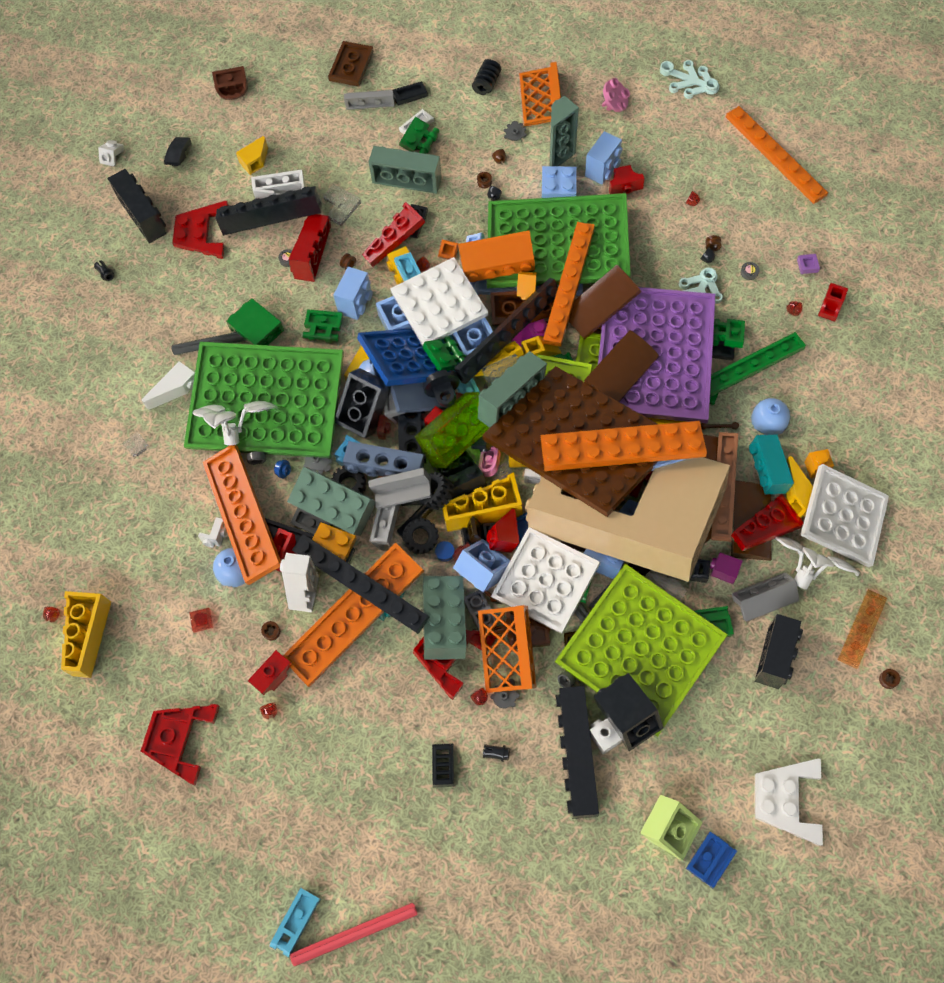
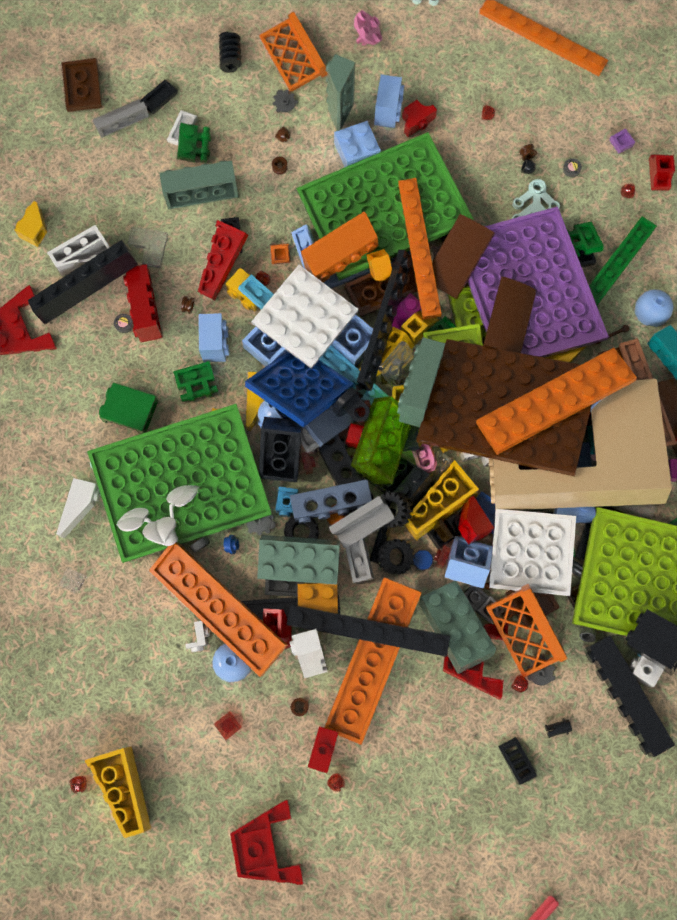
camera: 30 degrees left, 10 degrees up
dark grey axle [171,332,246,355] -> none
green plate [423,336,466,371] -> none
black hinge [487,186,502,201] -> none

